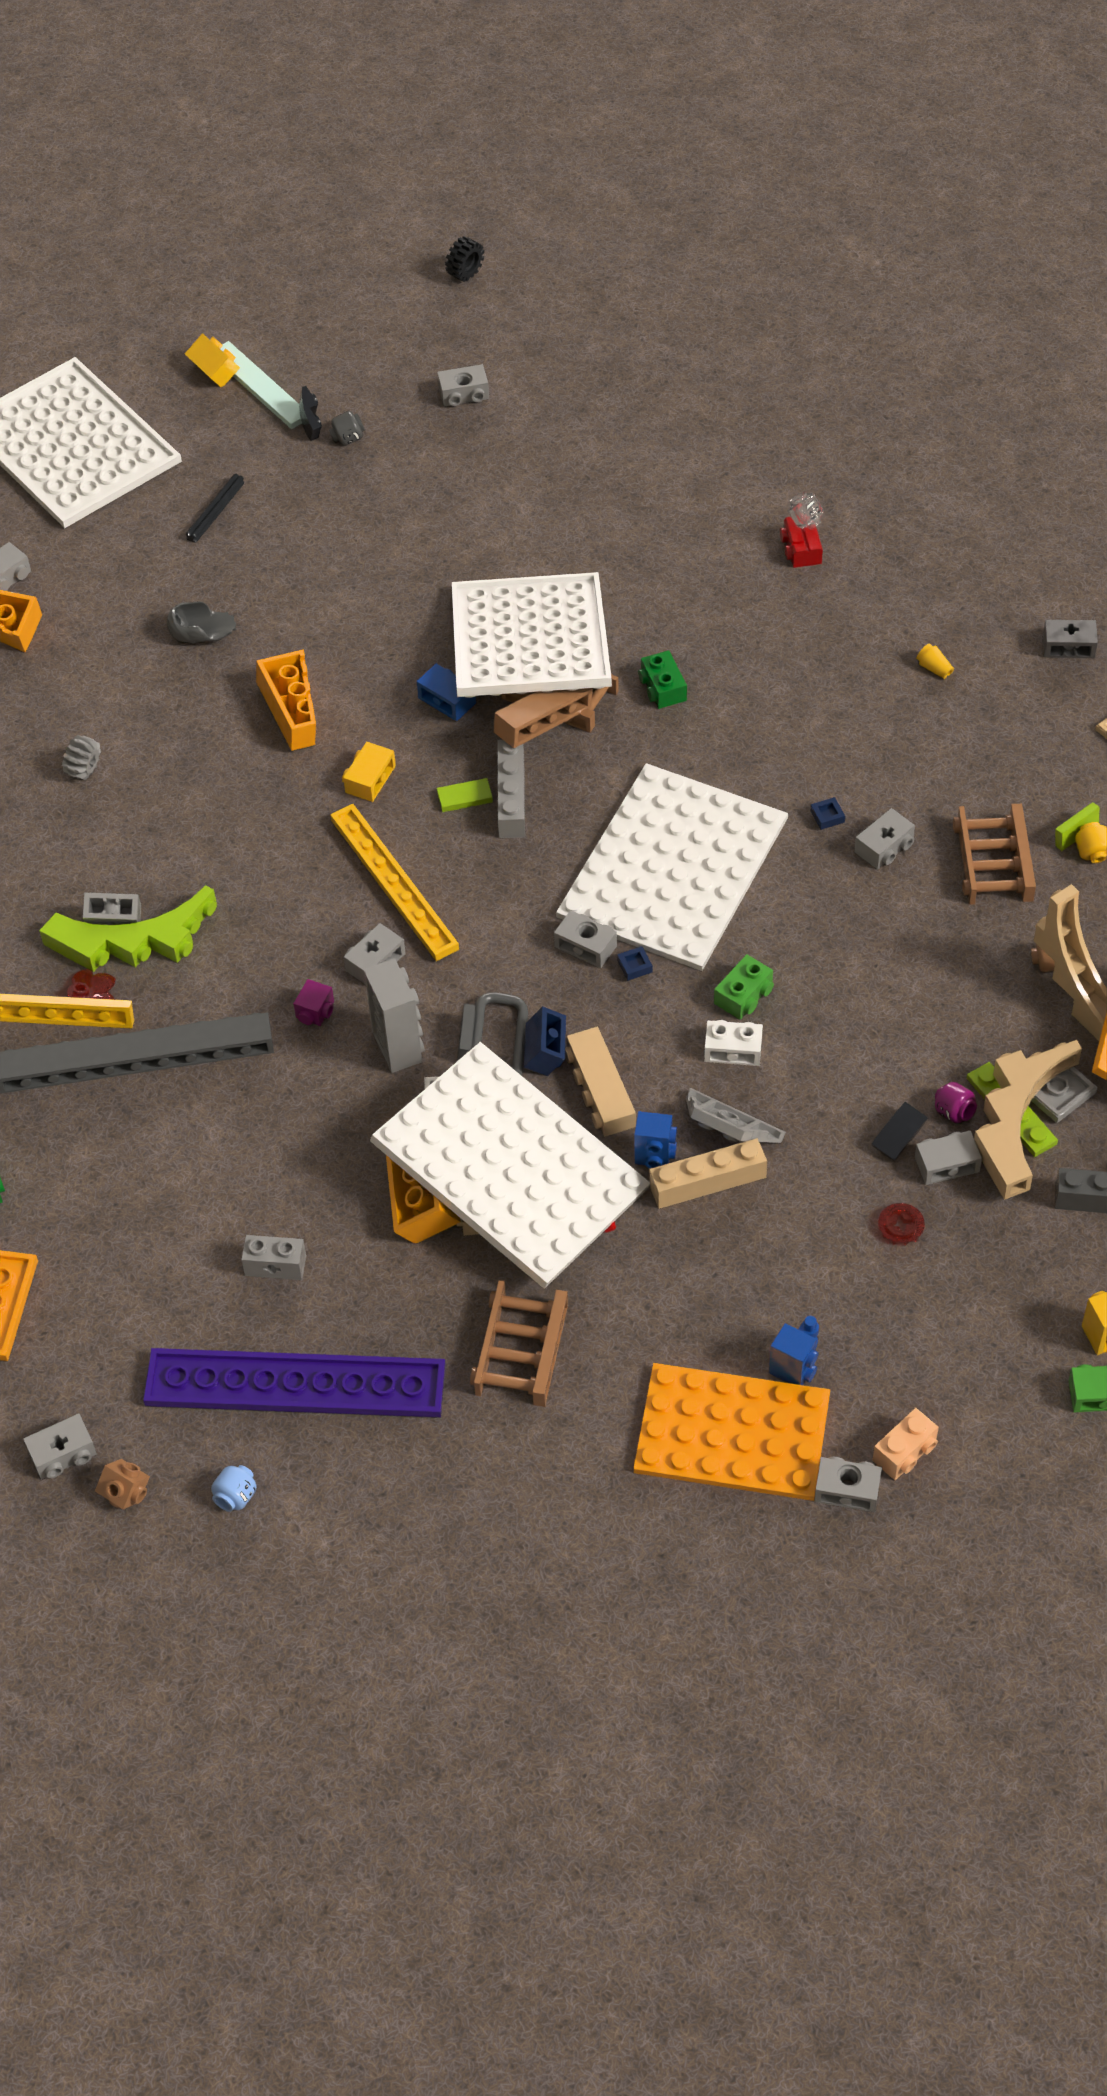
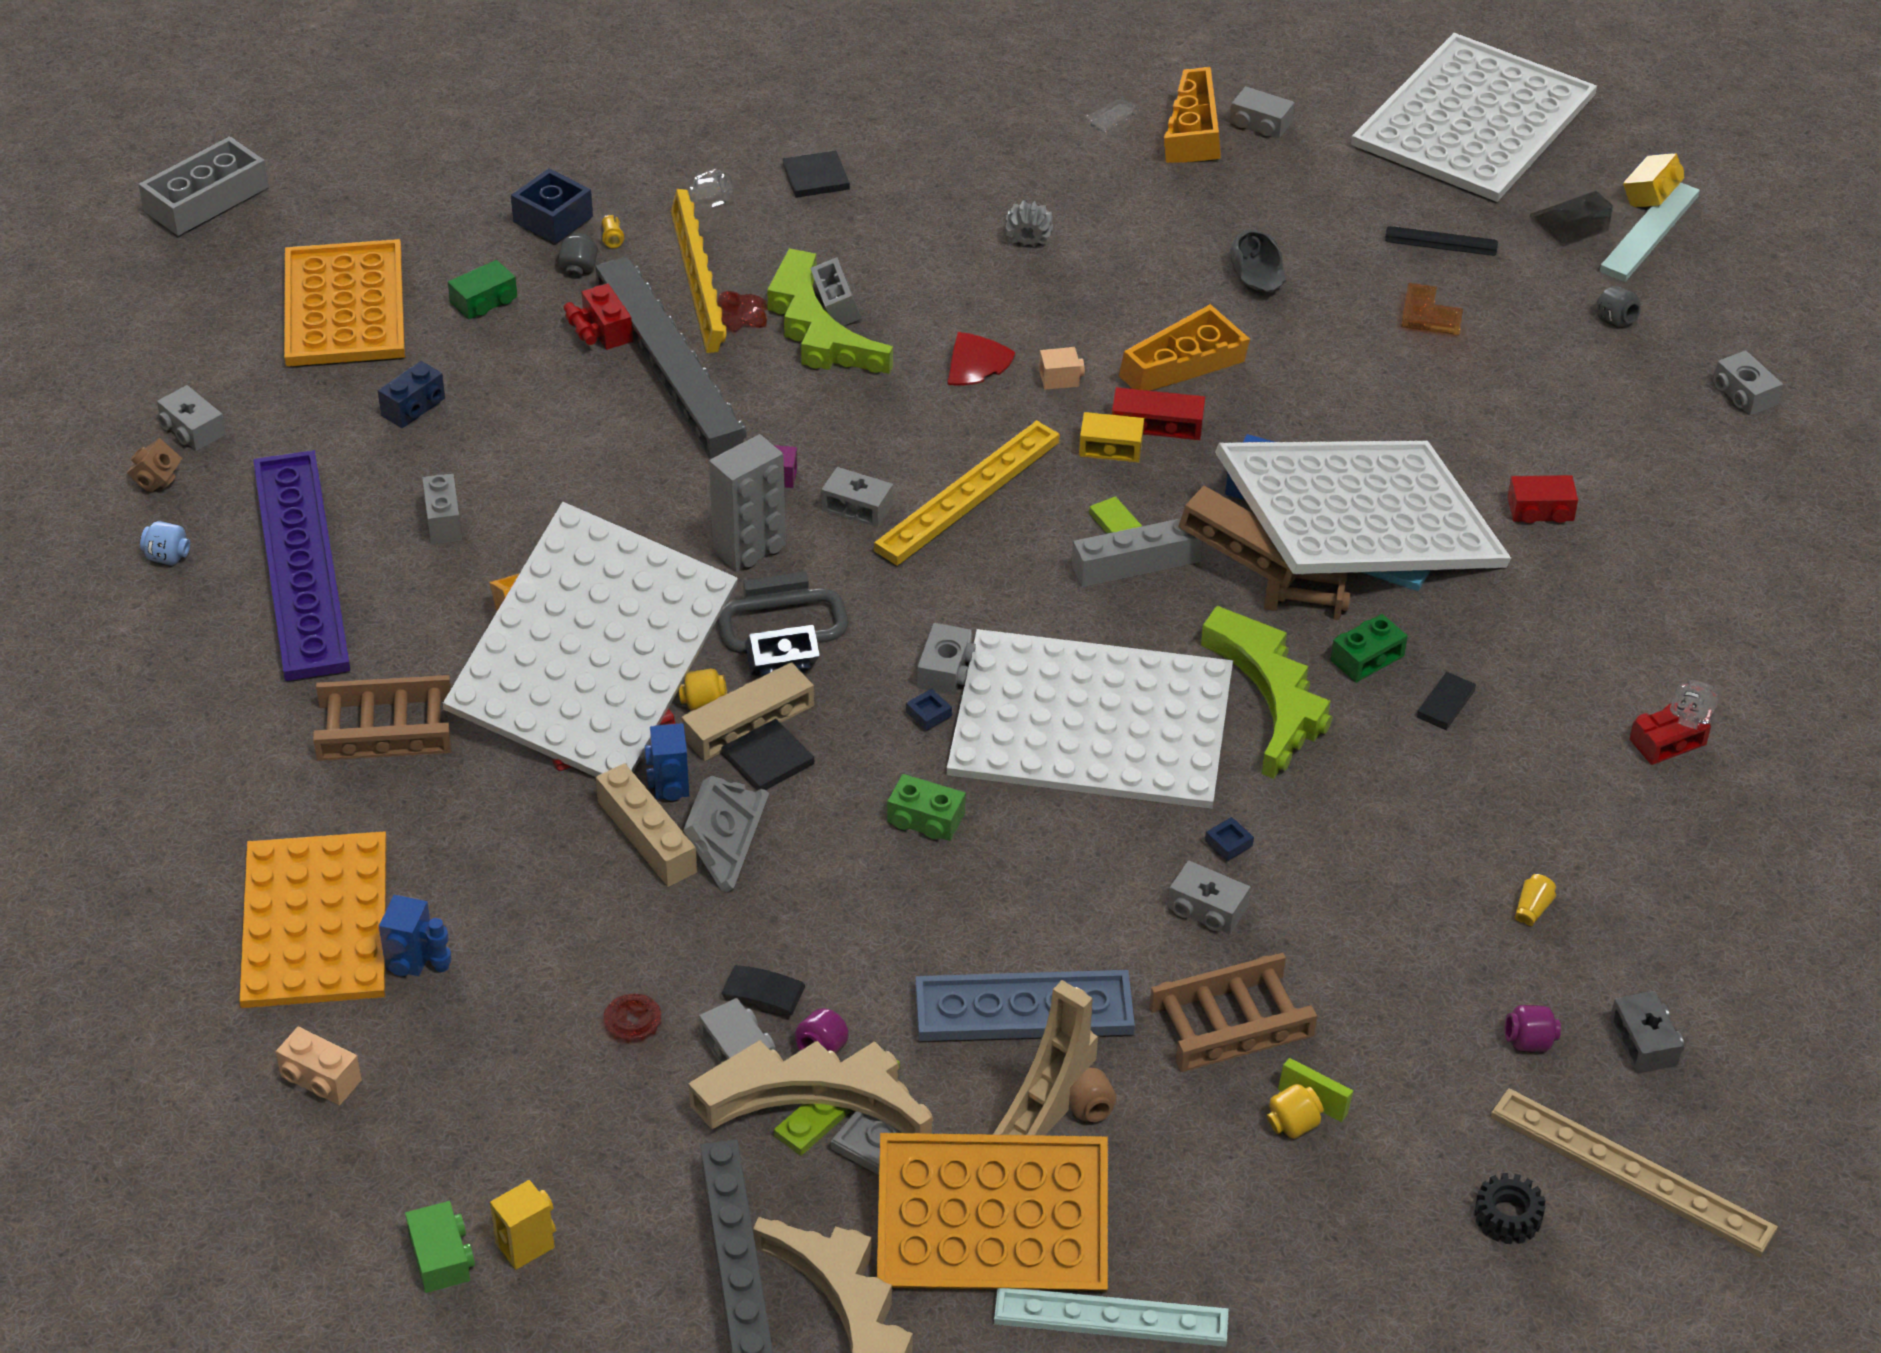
camera: 70 degrees right, 10 degrees down
black slope [299,386,322,441] -> none
white brick [704,1020,763,1066] -> none
light grey brick [814,1457,882,1512] -> none
none -> dark blue brick [378,361,445,428]
none -> red brick [563,283,633,350]
none -> yellow head [679,669,727,711]
none -> black tile [721,718,815,791]
none -> sand blue plate [916,970,1135,1041]
none -> red brick [948,332,1015,386]
none -> light nougat brick [1039,347,1085,390]
none -> red brick [1112,387,1205,440]
none -> lime arch [1201,606,1332,779]
none -> clear orange plate [1401,283,1463,335]
none -> black tile [1417,672,1476,731]
none -> magenta head [1504,1004,1561,1053]
none -> red brick [1507,475,1578,523]
none -> clear smoke slope [1530,191,1613,247]

